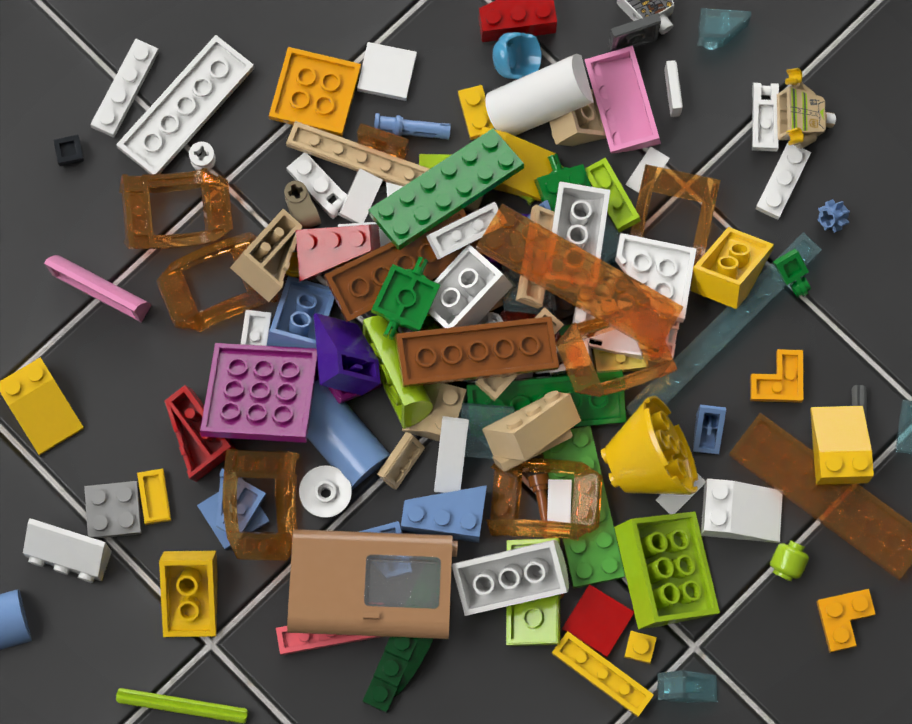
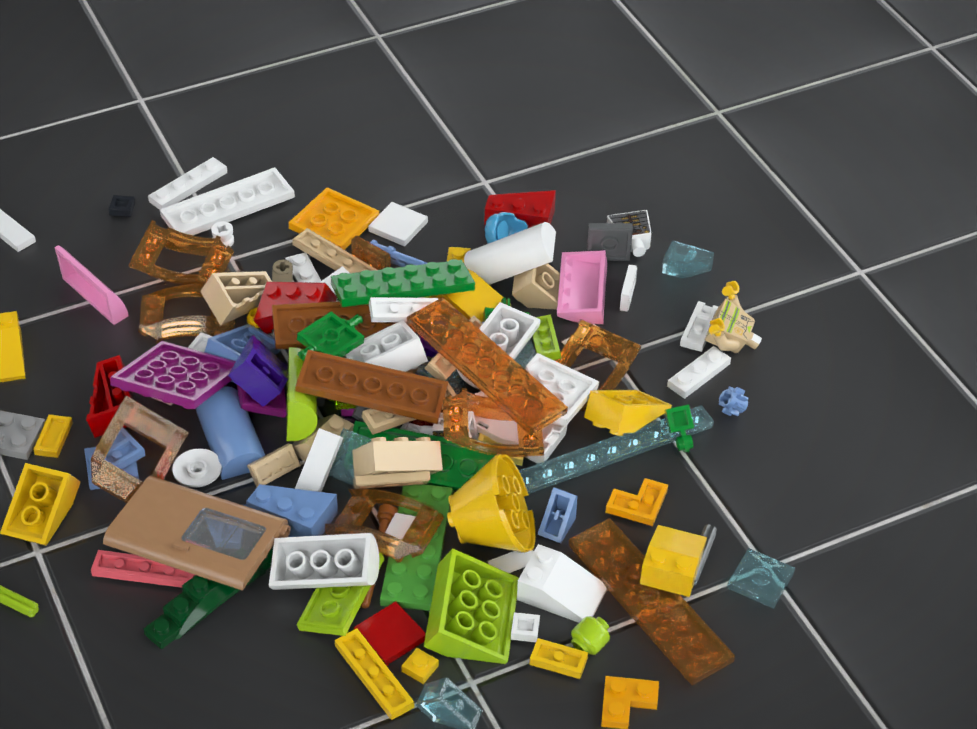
camera: 20 degrees right, 30 degrees down
none -> white plate [511,612,540,642]
none -> yellow plate [529,638,588,679]

